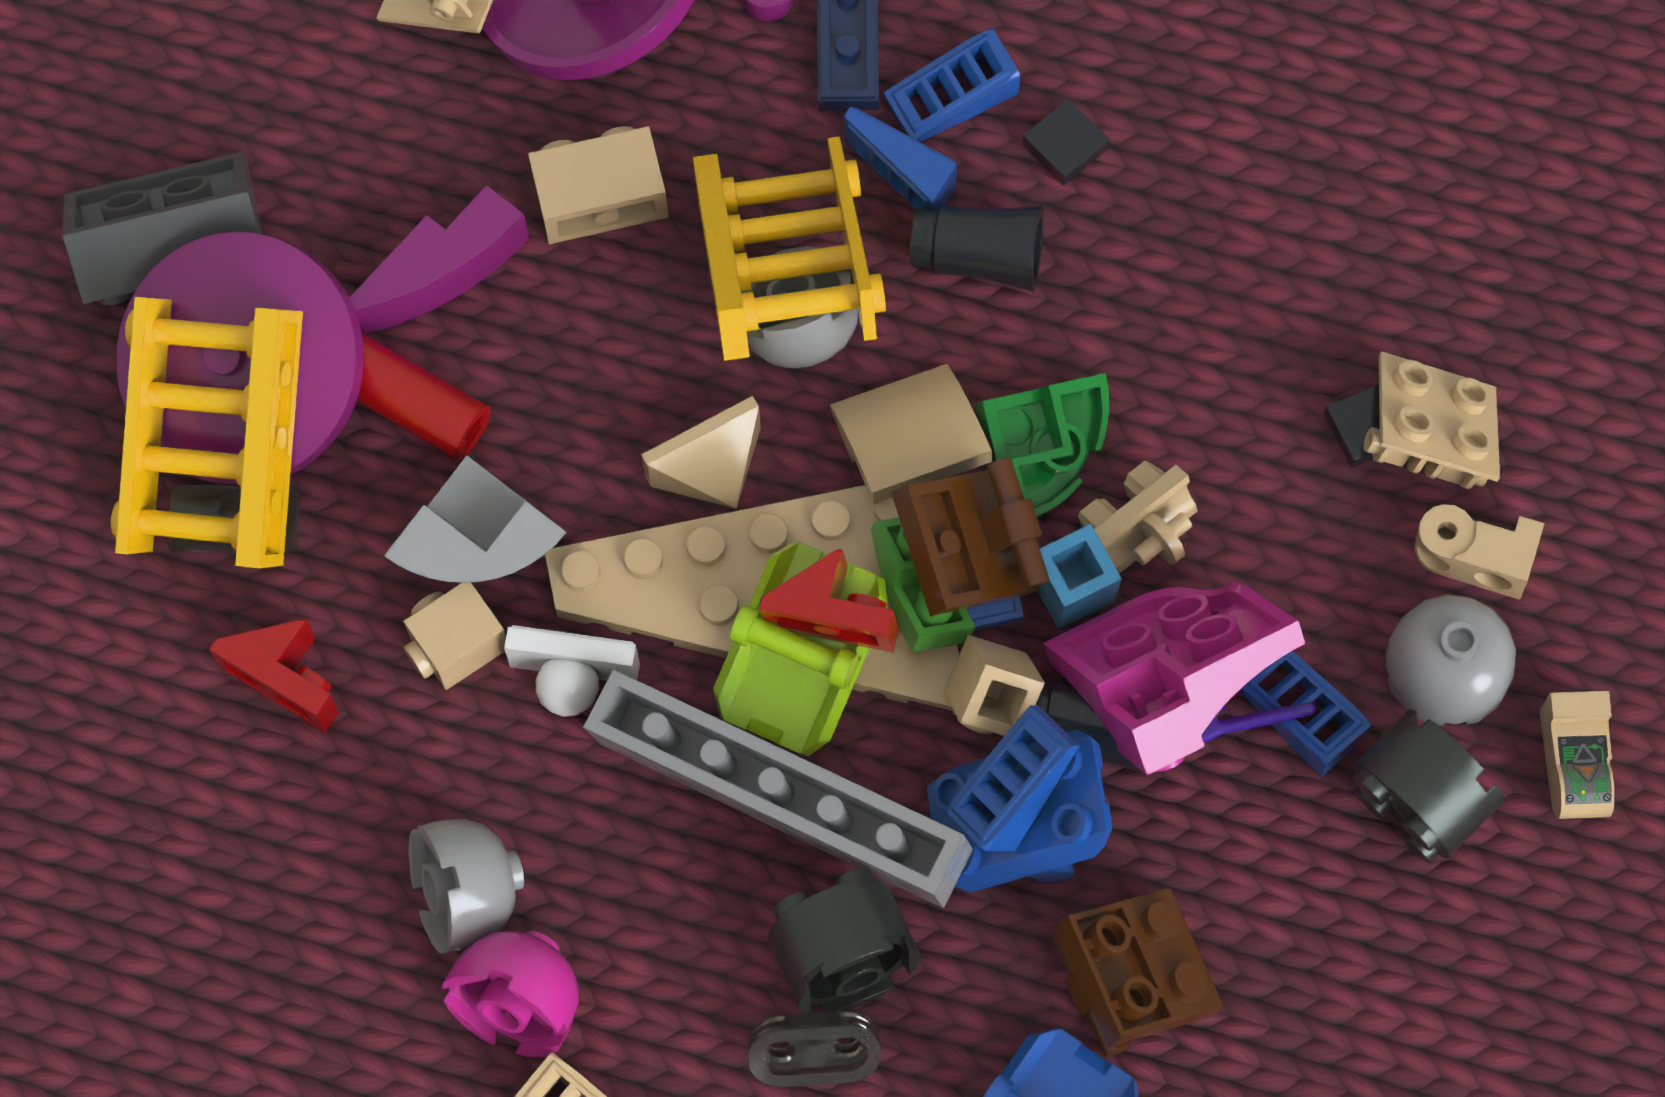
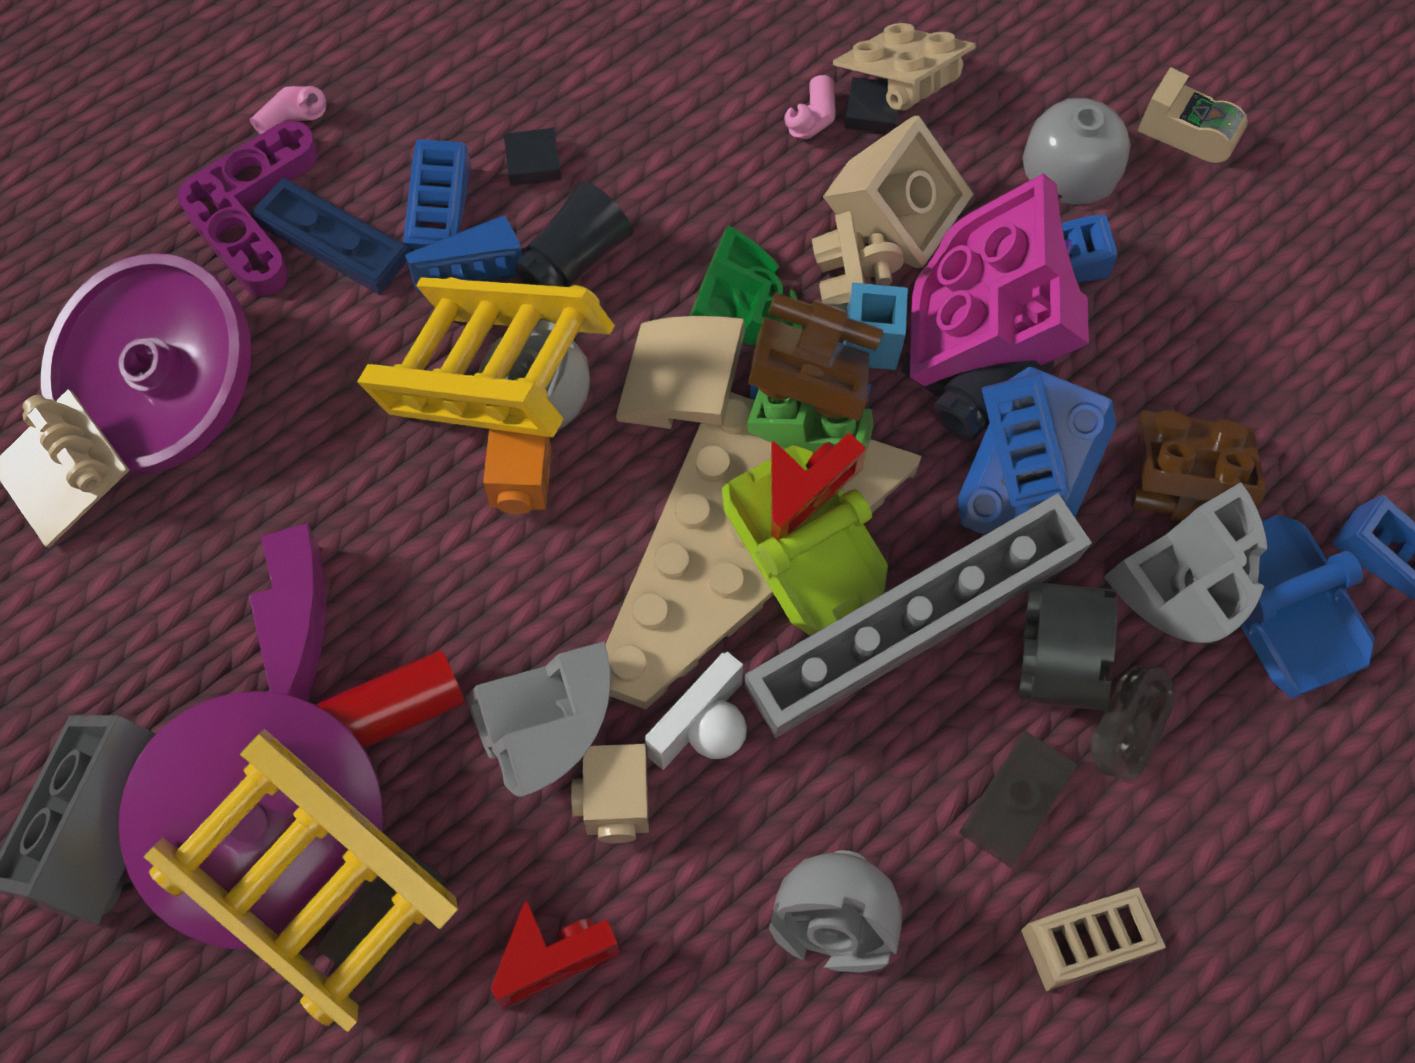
camera: 60 degrees left, 5 degrees down
dark pink cylinder [442,931,579,1057] -> none
tan brick [528,126,669,244] -> none
tan slope [641,396,761,509] -> none
tan brick [944,635,1045,736] -> none
pearl dark grey brick [1353,709,1504,863] -> none
tan leg [1414,504,1545,600] -> none
none -> orange brick [483,429,552,514]
none -> bright pink arm [785,75,836,139]
none -> tan slope [823,116,973,268]
none -> clear smoke plate [958,730,1078,868]
none -> light grey brick [1104,482,1267,643]

